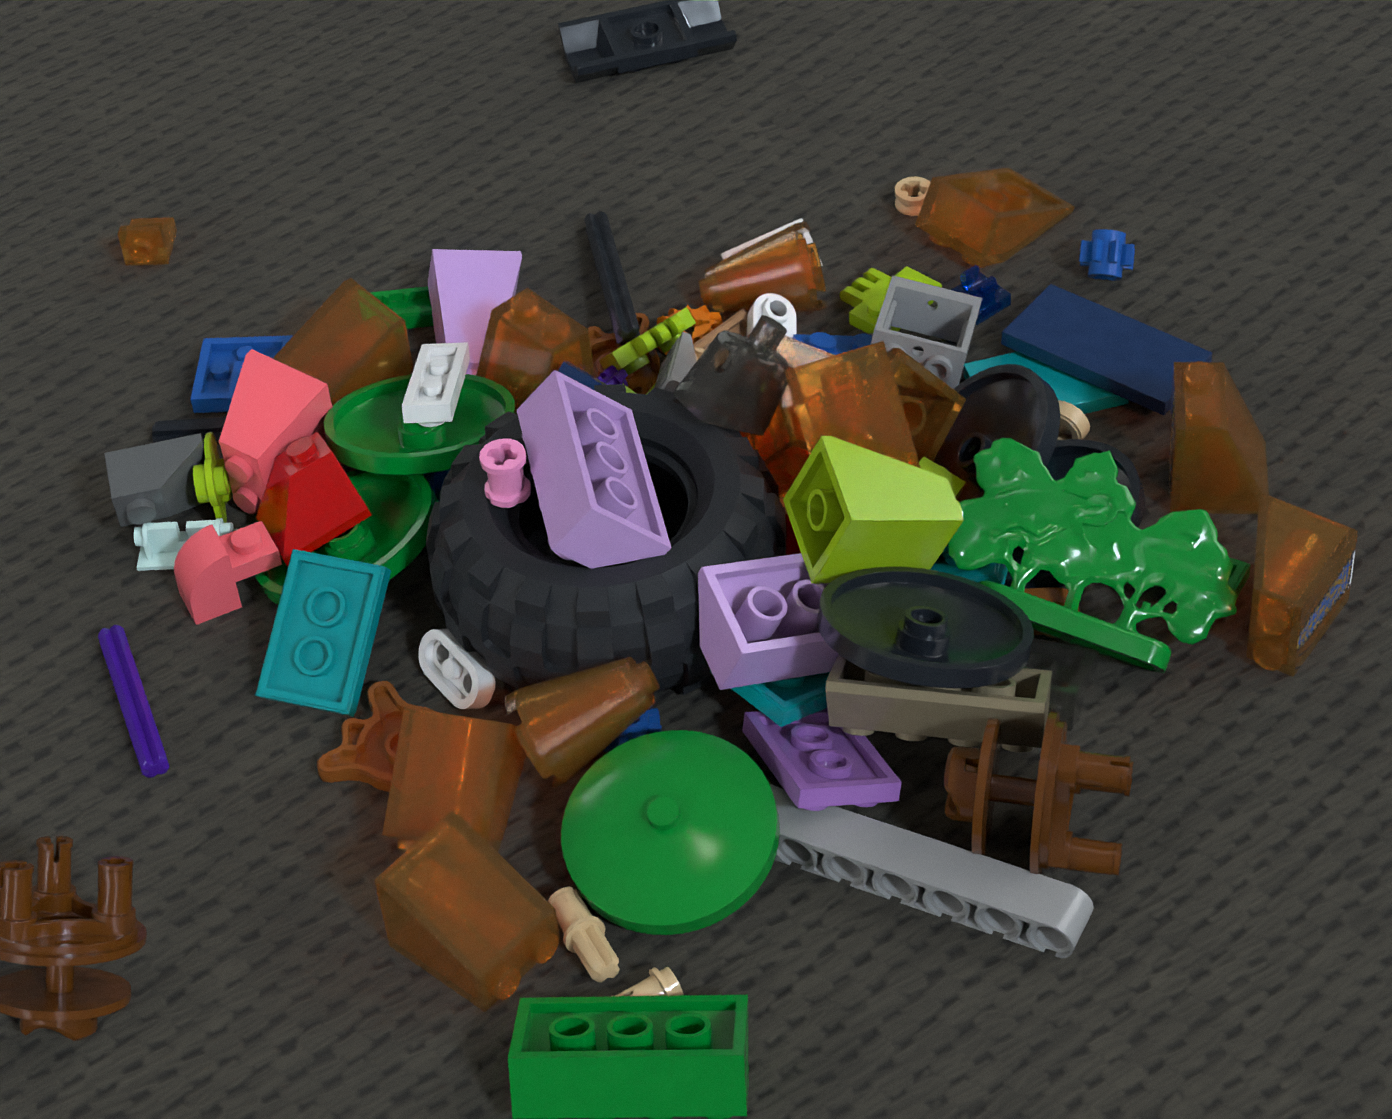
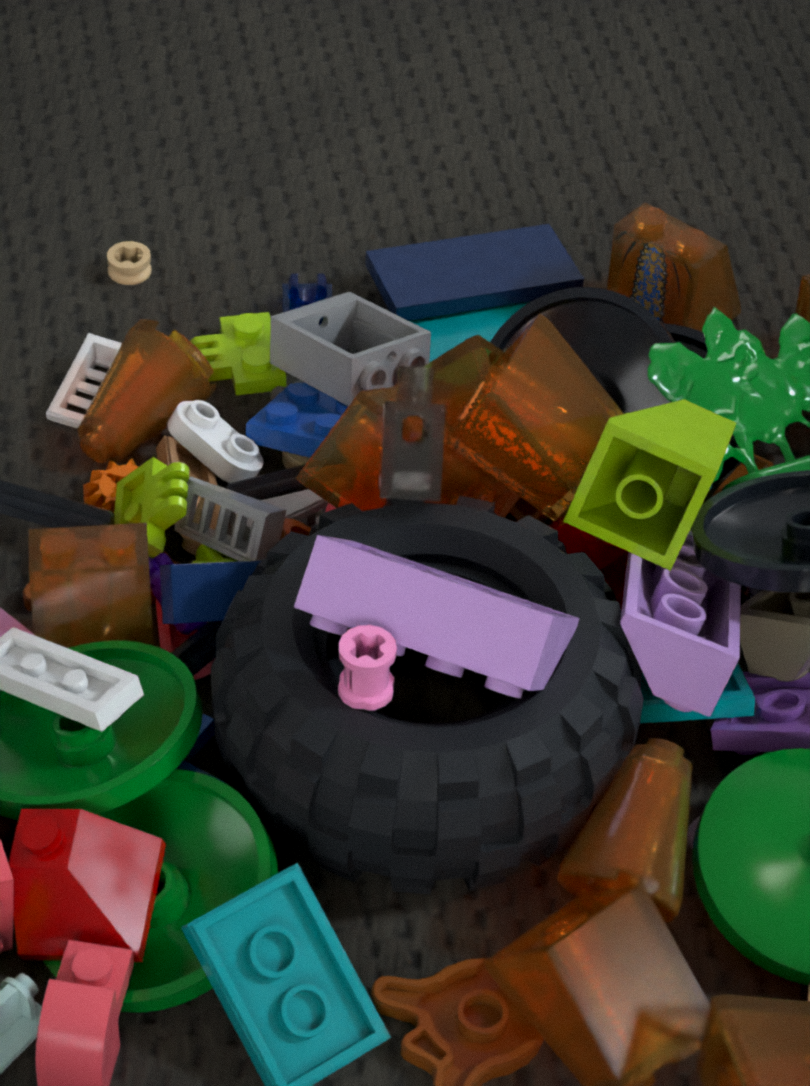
camera: 60 degrees left, 0 degrees up
white plate [419,629,496,709] -> none
clear orange slope [915,168,1075,268] -> none
blue gear [1079,229,1135,281] -> none

